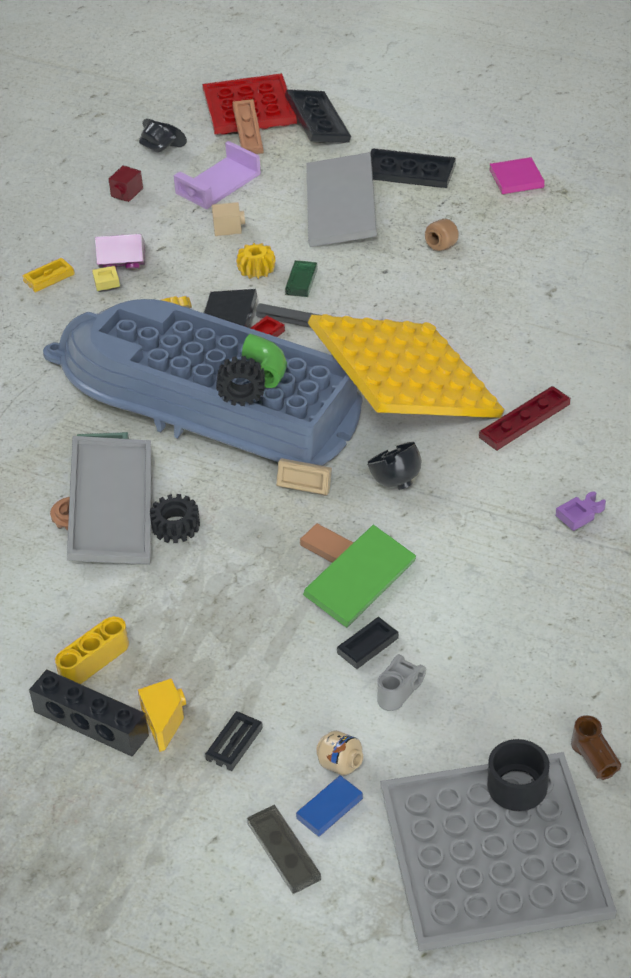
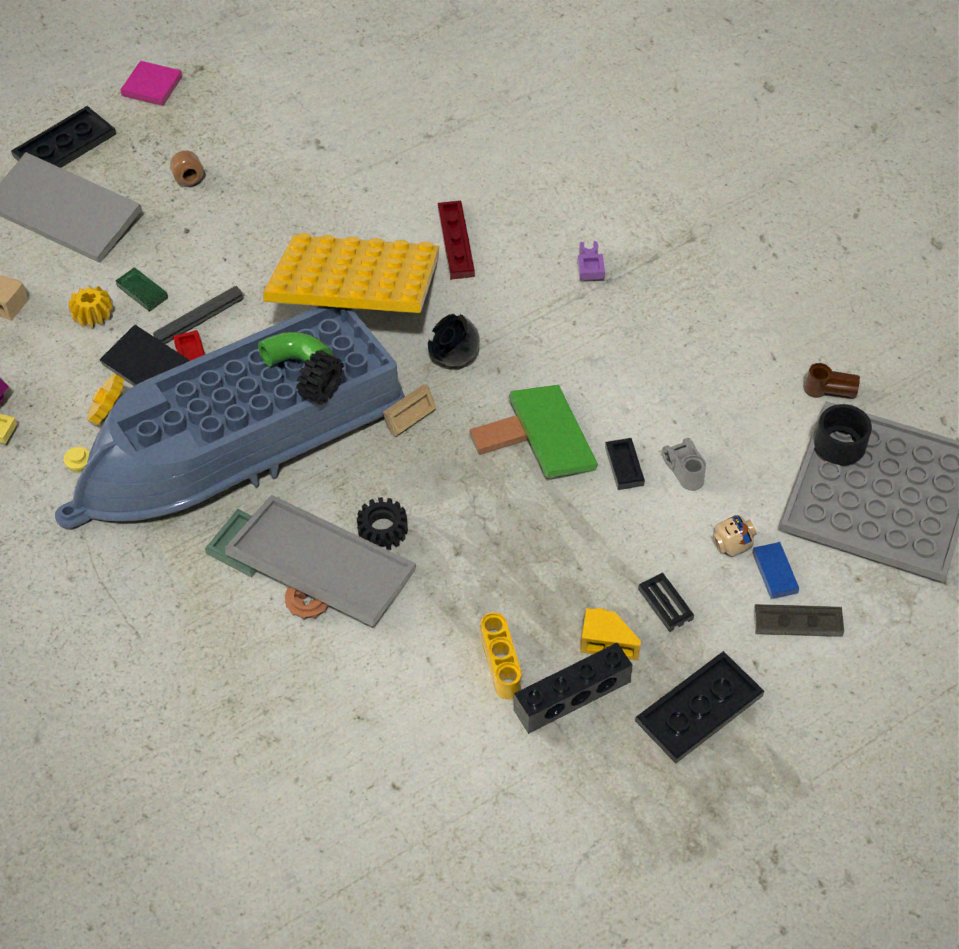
camera: 60 degrees left, 10 degrees up
none -> black tile [635,651,764,764]

